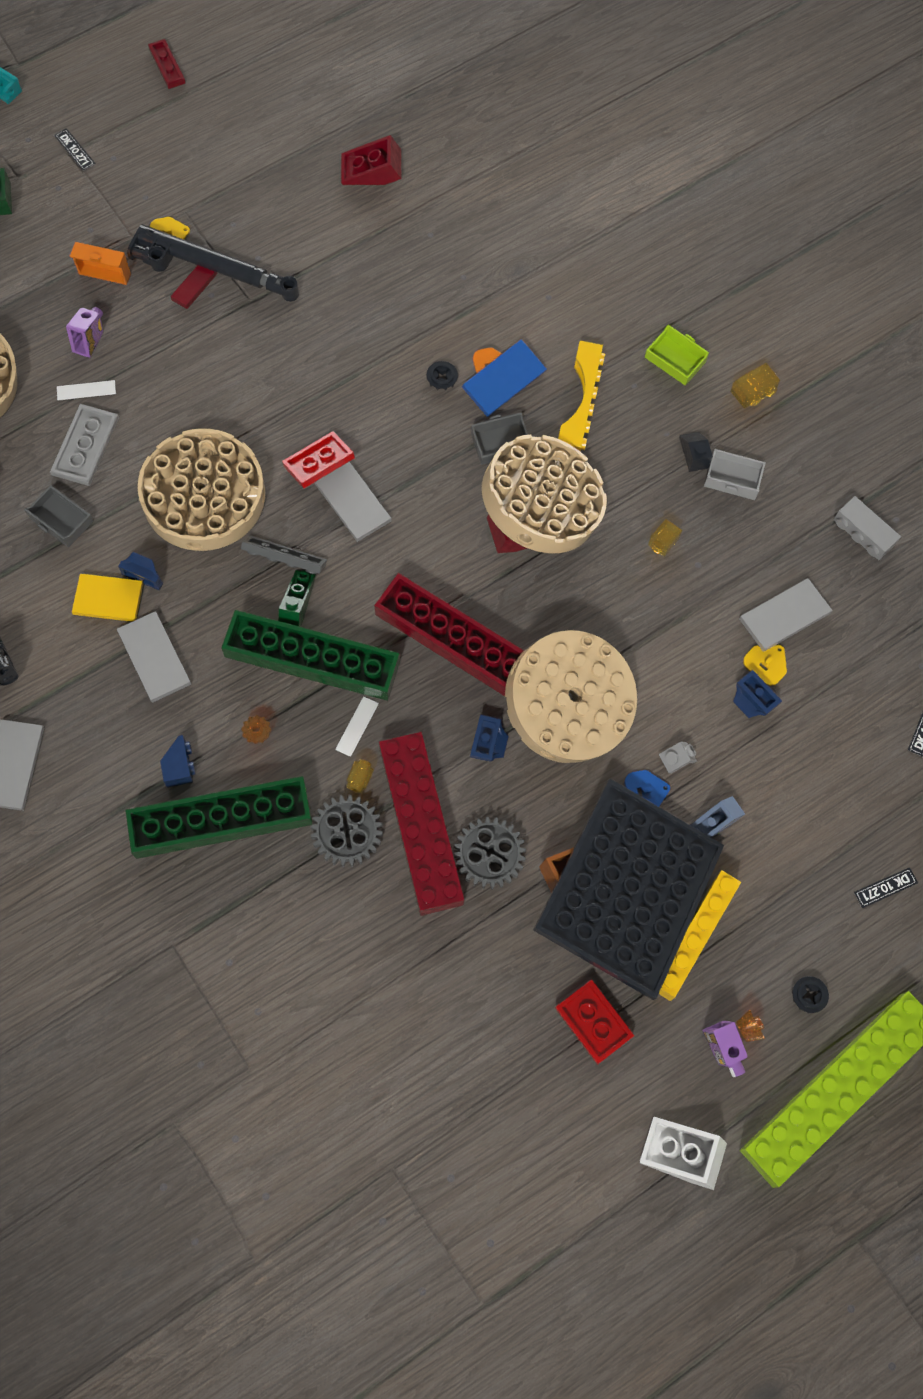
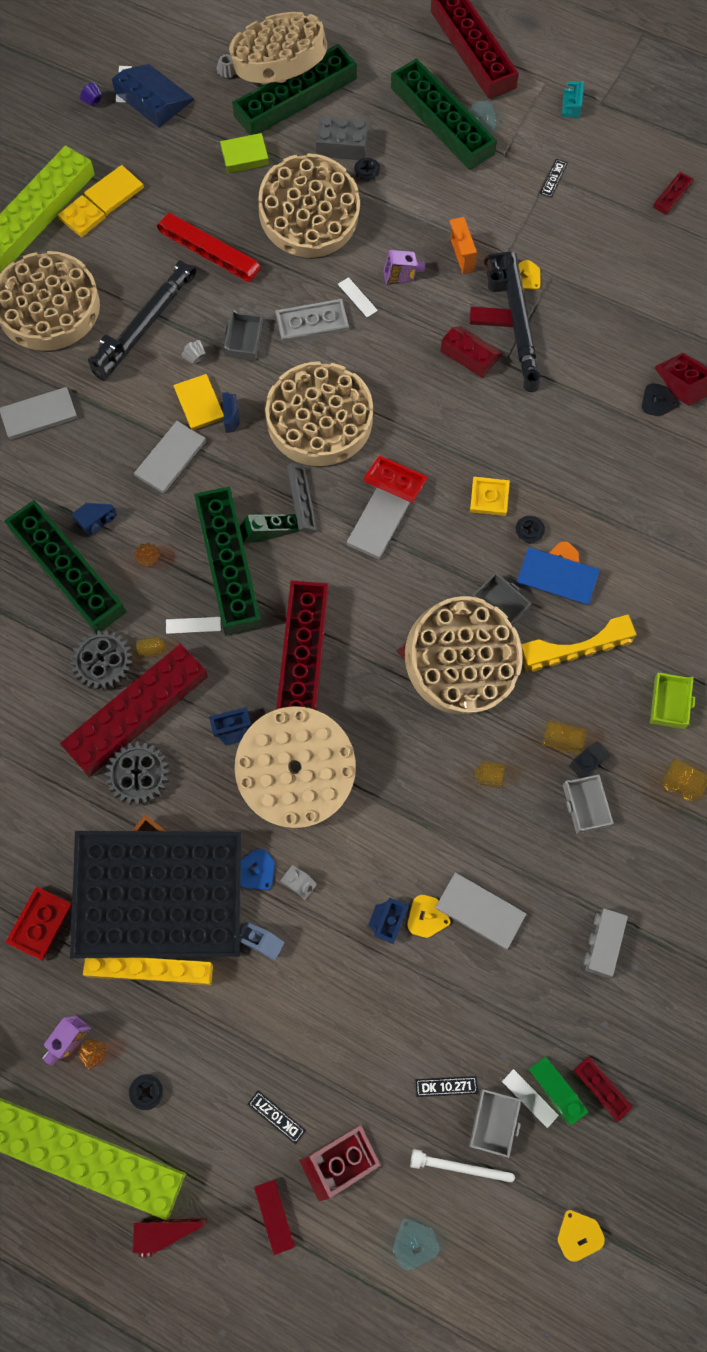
camera: 65 degrees right, 0 degrees up
none -> light grey piece [181,340,205,364]
none -> dark red slope [440,326,503,378]
none -> yellow plate [470,477,510,516]
none -> clear yellow brick [541,720,587,755]
none -> black piece [641,383,679,416]

